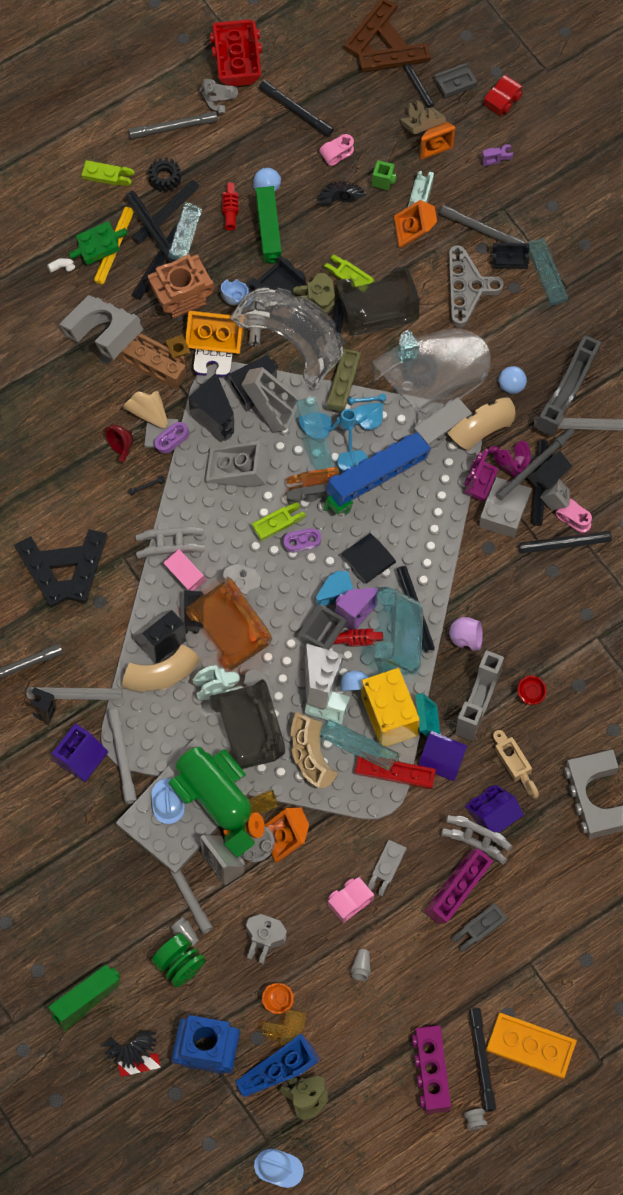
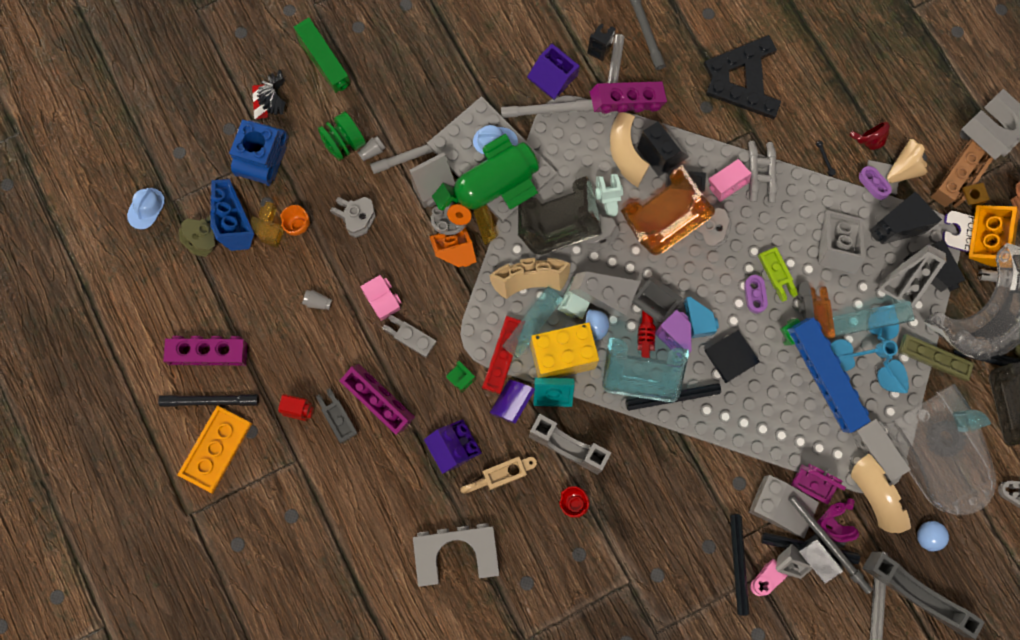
camera: 95 degrees right, 10 degrees up
dark azure hinge [348,394,386,404] -> none
light grey piece [441,815,513,865] -> none
lavender helmet [449,617,483,651] -> none
light grey wheel [464,1109,488,1131] -> none
none -> red brick [278,394,314,422]
none -> green panel [446,361,475,393]
none -> magenta brick [590,81,667,114]

